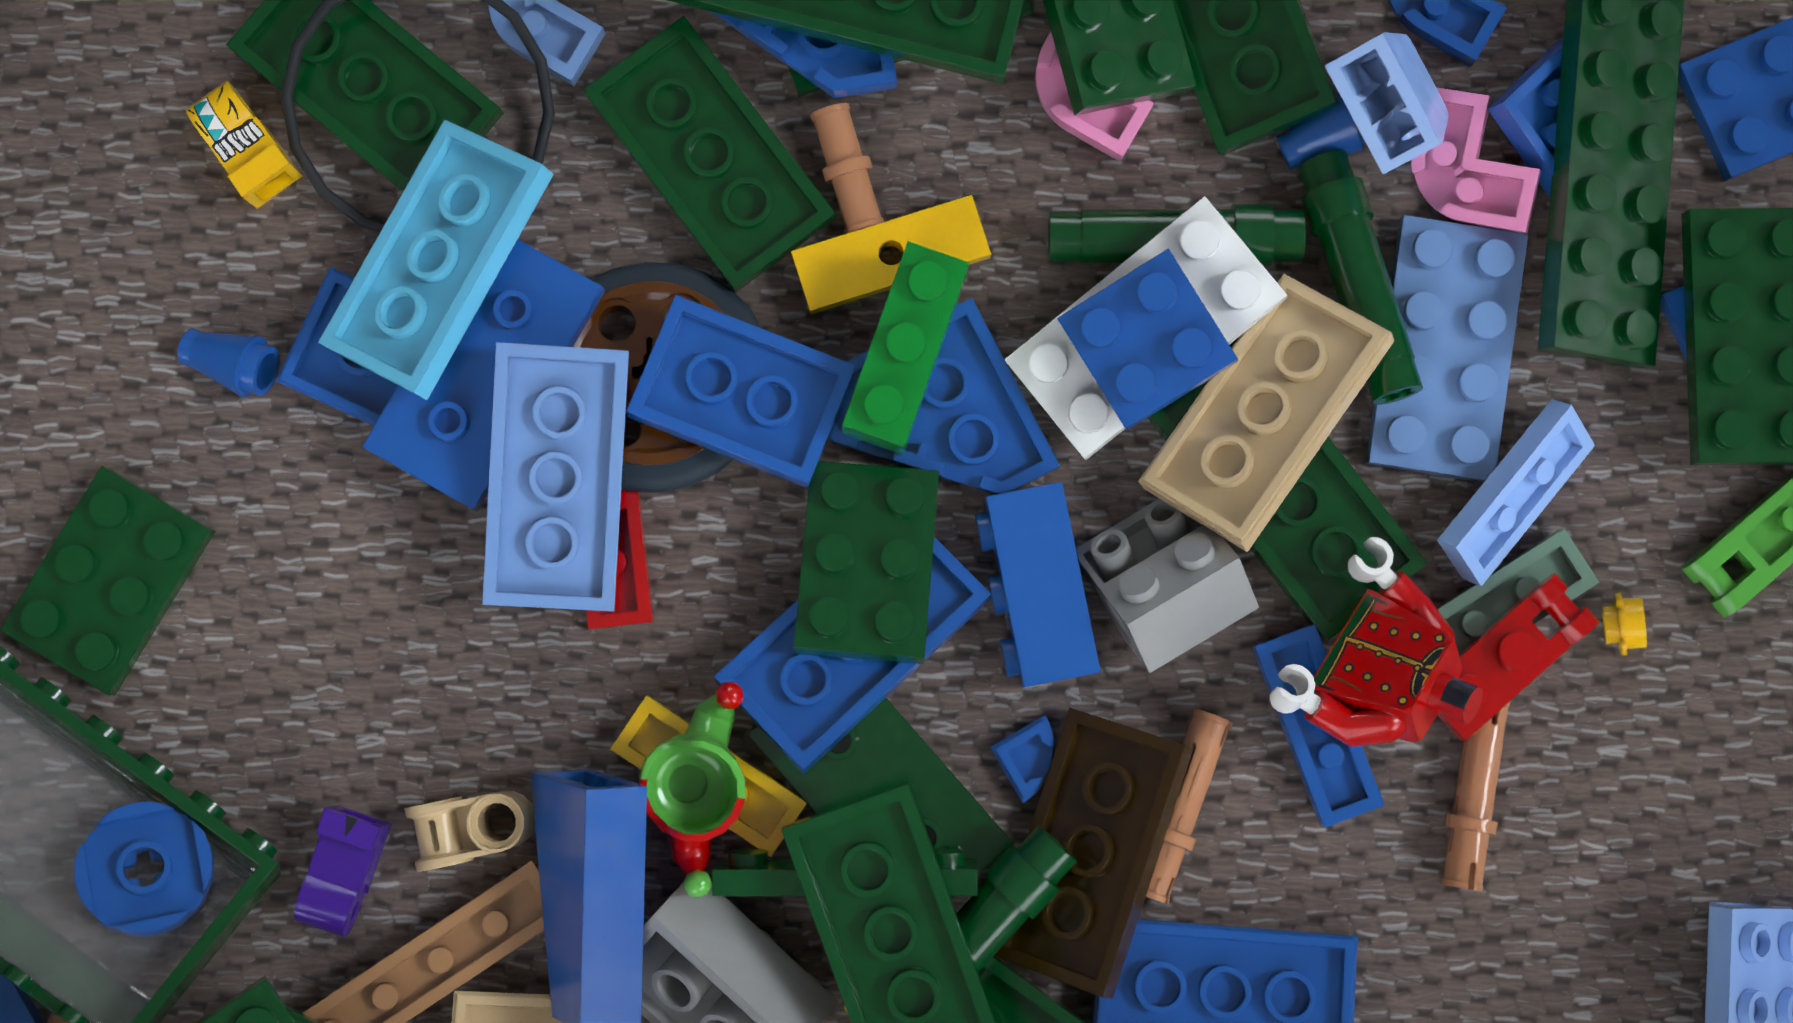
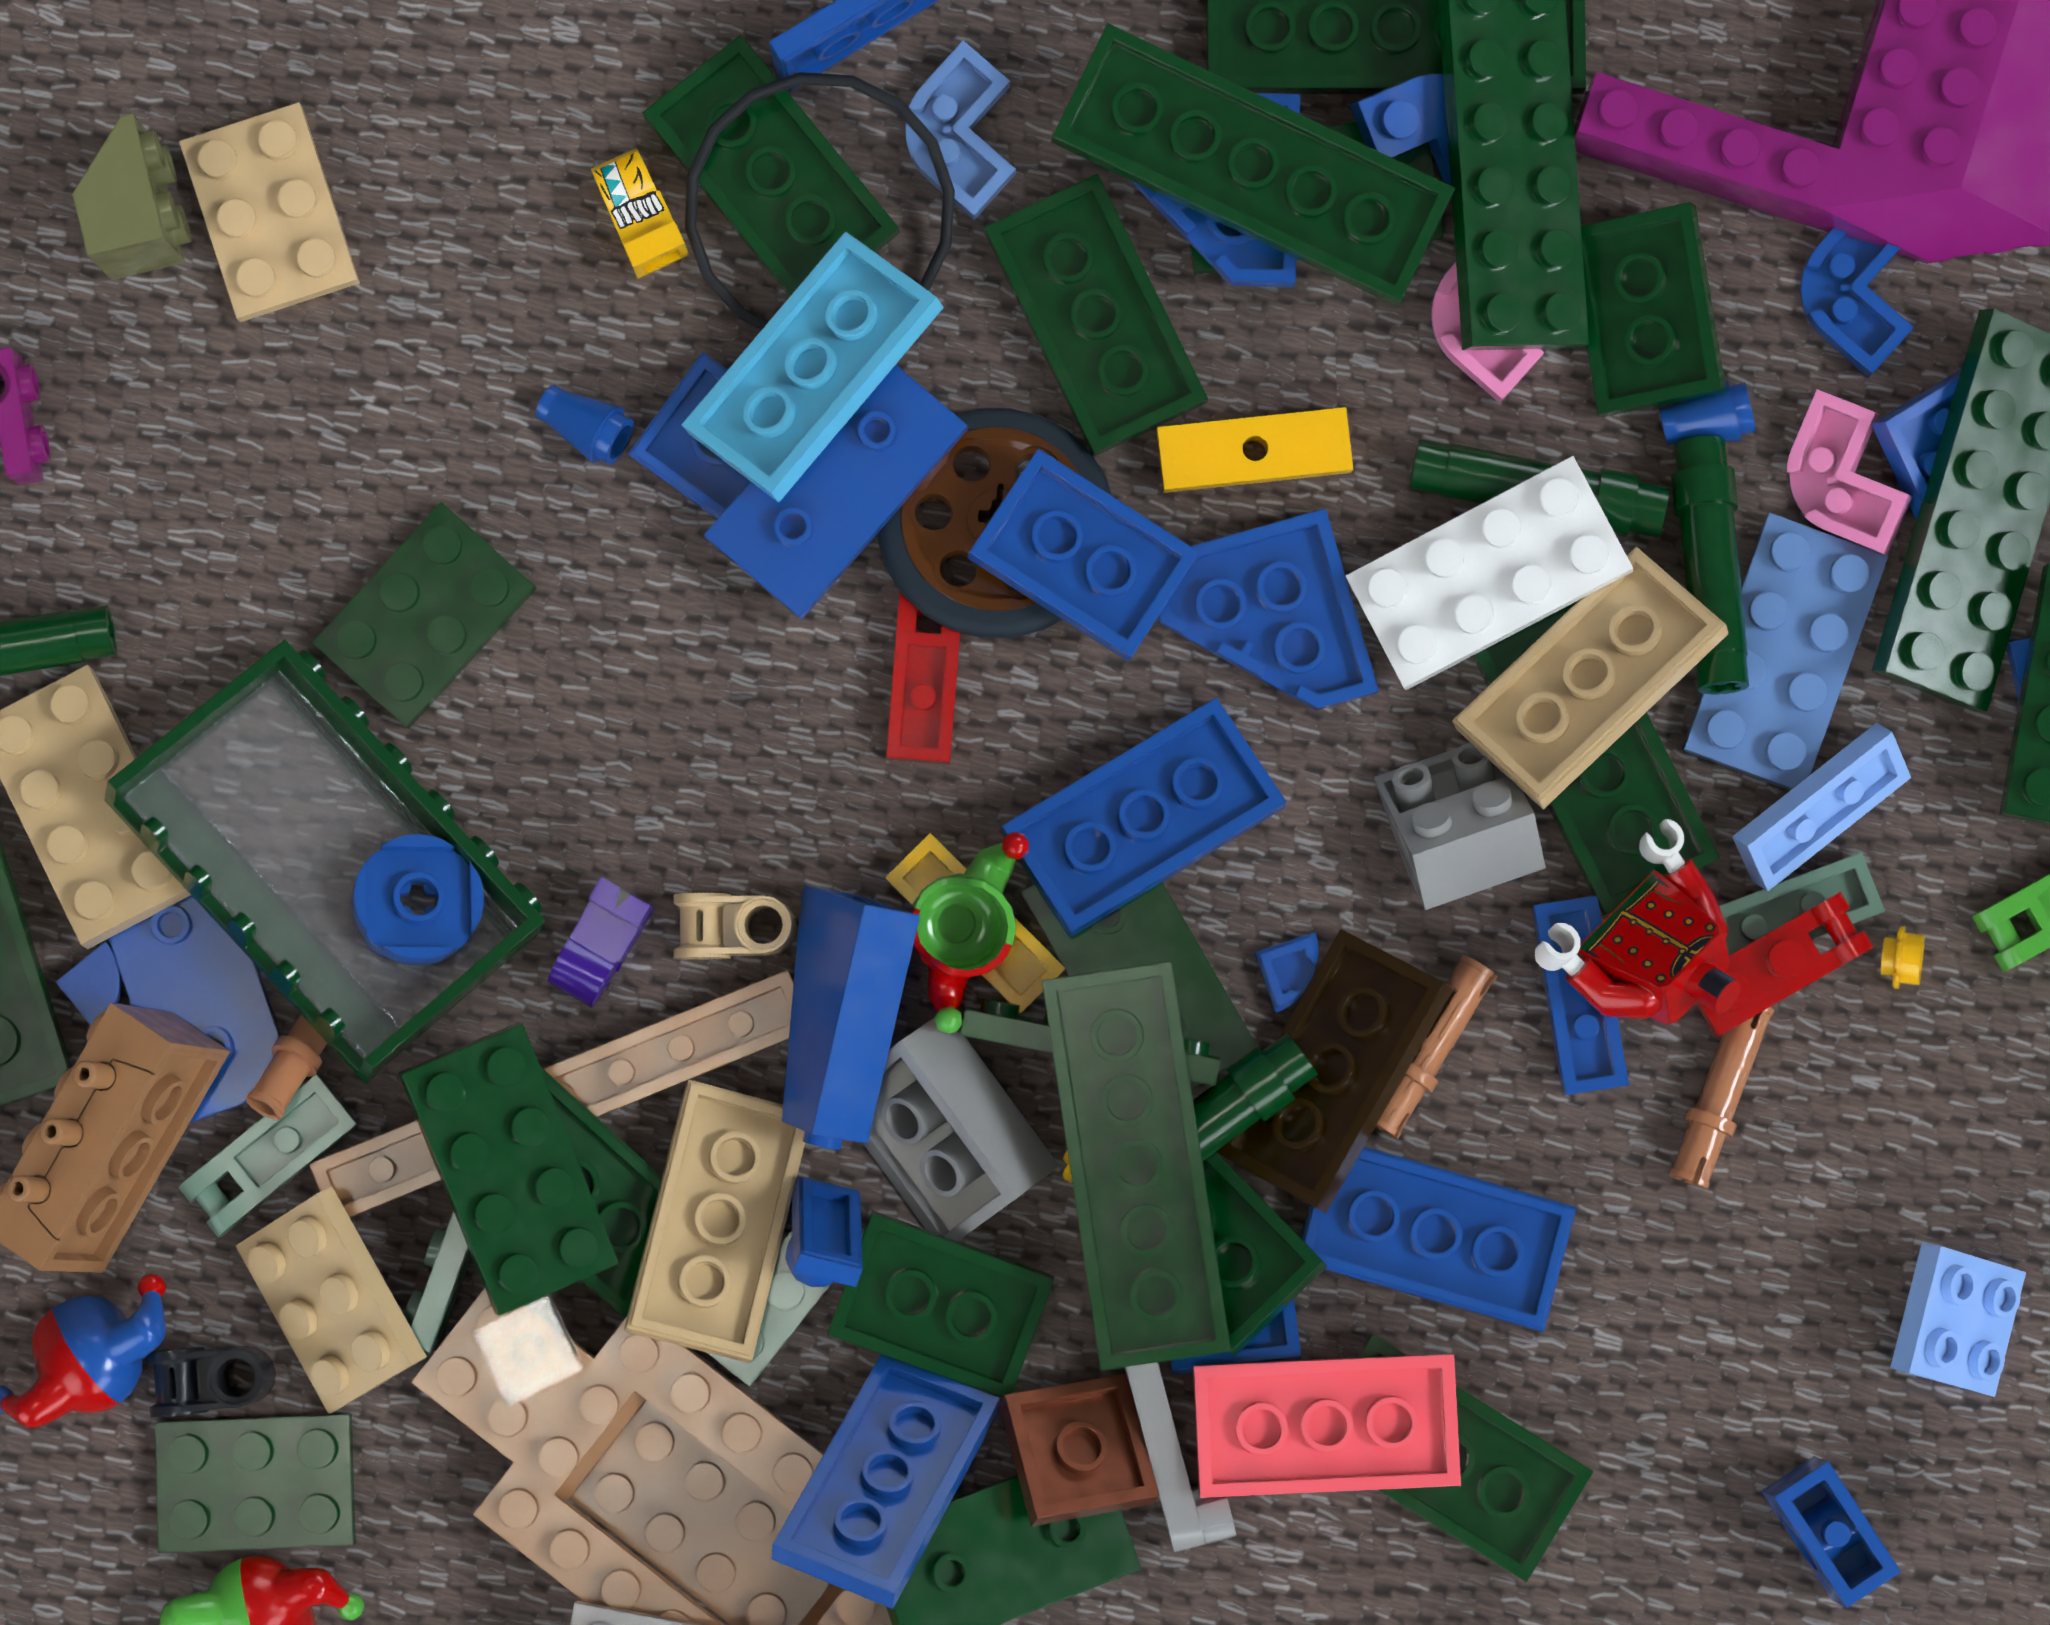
camera: 10 degrees right, 0 degrees up
medium blue plate [482,342,629,611] -> none
dark green plate [794,461,939,664] -> none
nougat pin [810,103,884,234] -> none
green brick [842,241,969,455] -> none
blue brick [975,482,1101,688] -> none
blue plate [1057,248,1238,430] -> none
light blue torso [1325,32,1449,174] -> none

